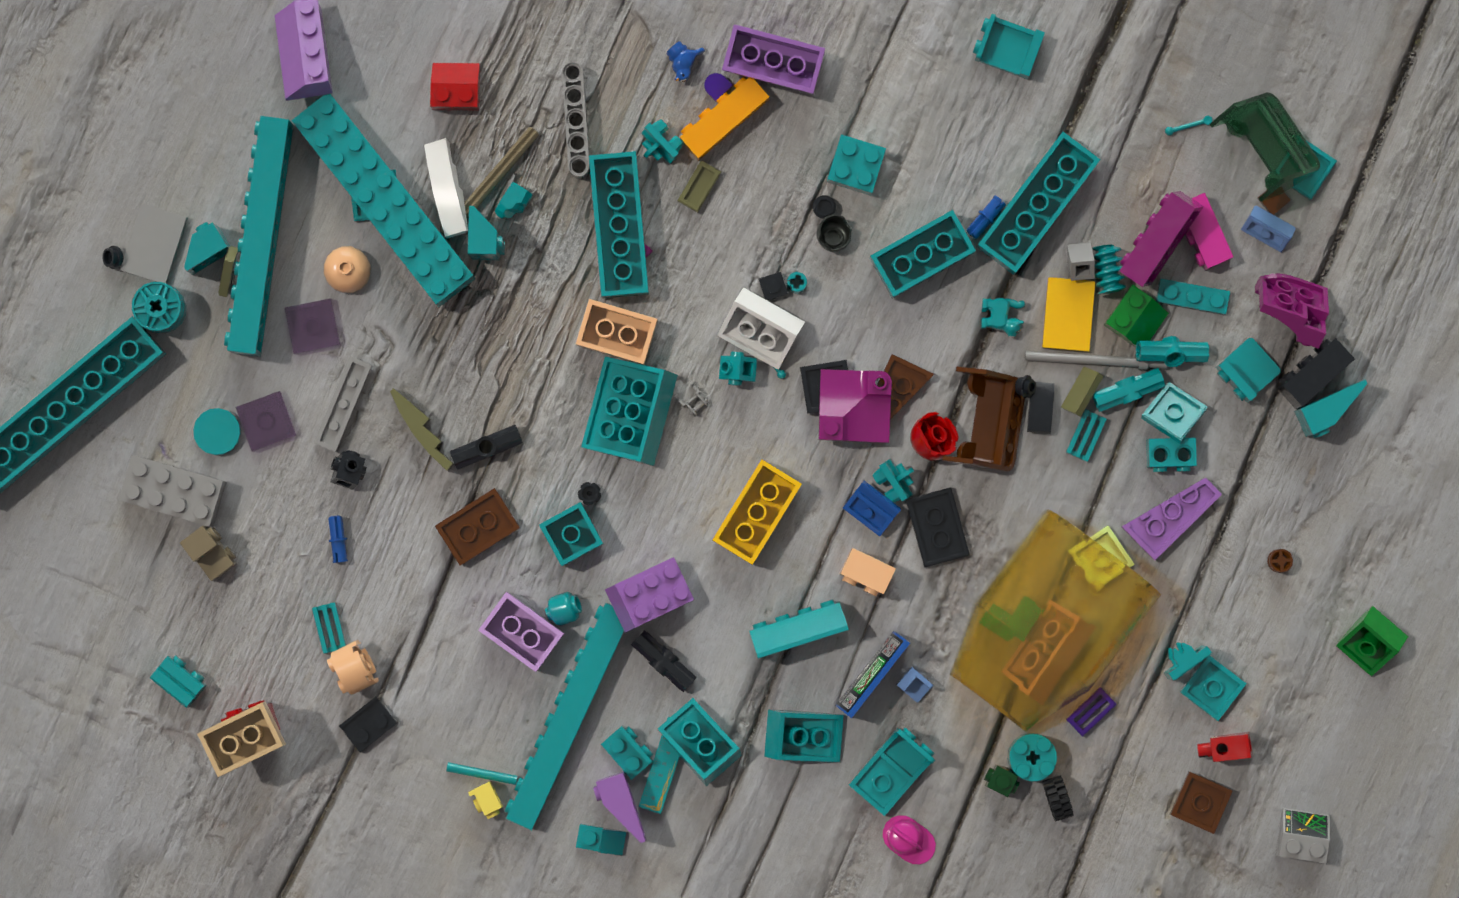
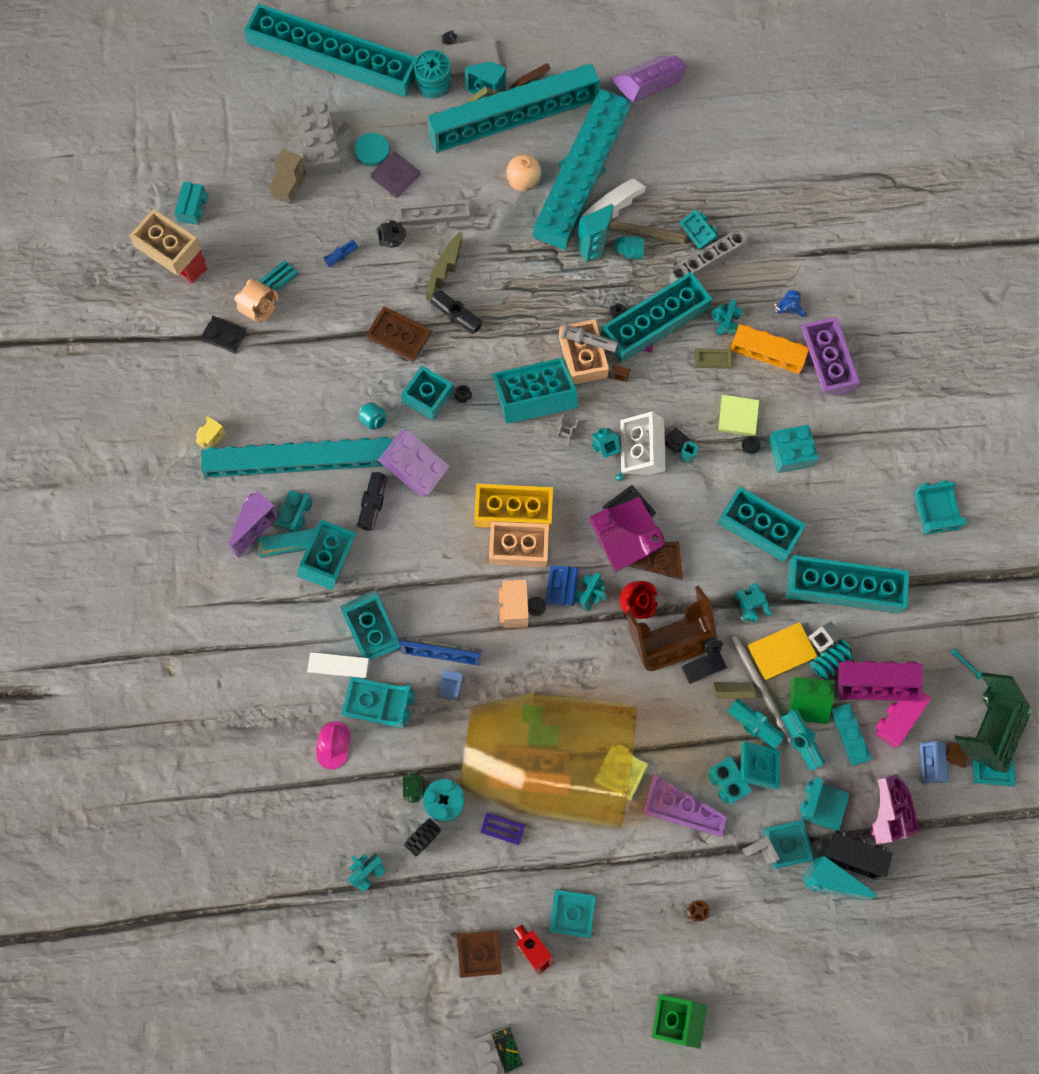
camera: 60 degrees right, 15 degrees down
clear purple tile [285,298,341,354] -> none
red slope [430,63,480,111] -> none
teal bar [446,762,518,785] -> none
lavender brick [478,592,565,672] -> none
teal slope [576,824,627,855] -> none
dark purple tile [704,73,733,102] -> none
teal slope [749,599,849,658] -> none
pearl dark grey hair [816,214,852,252] -> none
black tile [906,487,970,568] -> none
blue axle [966,195,1006,239] -> none
teal tile [1066,409,1107,462] -> none
teal piece [1163,642,1212,681] -> none
none -> white tile [307,652,370,679]
none -> teal hips [347,853,386,892]
none -> light nougat brick [489,521,549,568]
none -> reddish brown tile [510,63,551,89]
none -> black plate [528,597,546,616]
none -> light grey pin [561,322,618,353]
none -> black plate [609,303,627,319]
none -> reddish brown tile [610,365,631,382]
none -> teal bracket [679,209,720,251]
none -> yellowish green tile [718,395,759,436]
none -> light grey panel [742,837,779,864]
none -> teal tile [763,820,814,869]

